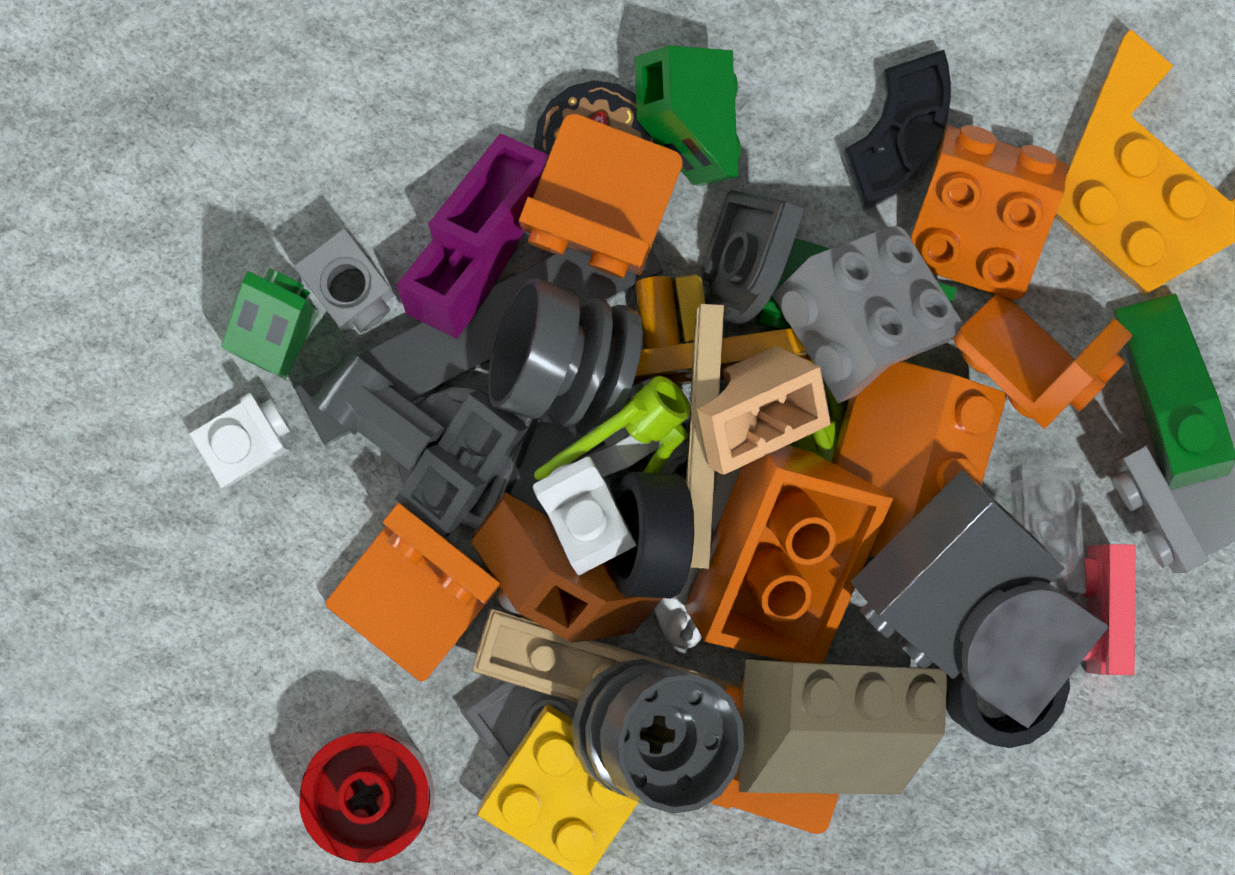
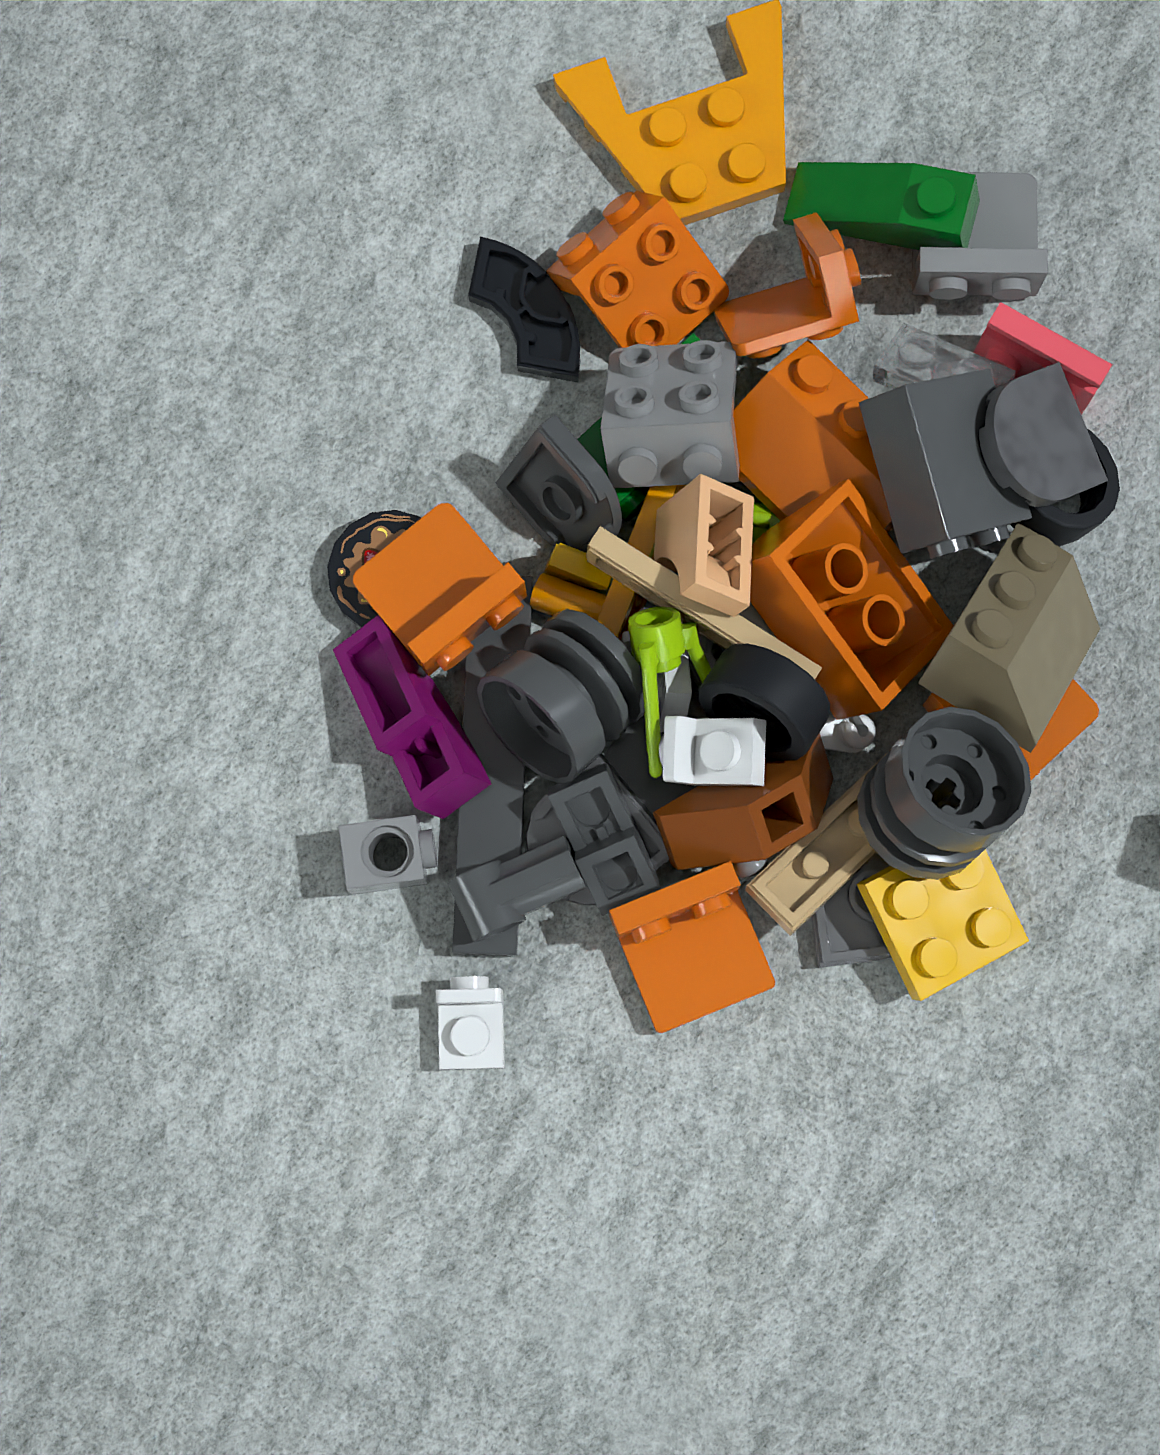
camera: 55 degrees left, 5 degrees down
slope [221,268,319,380] -> none
red brick [299,729,434,863] -> none
green slope [634,45,741,186] -> none

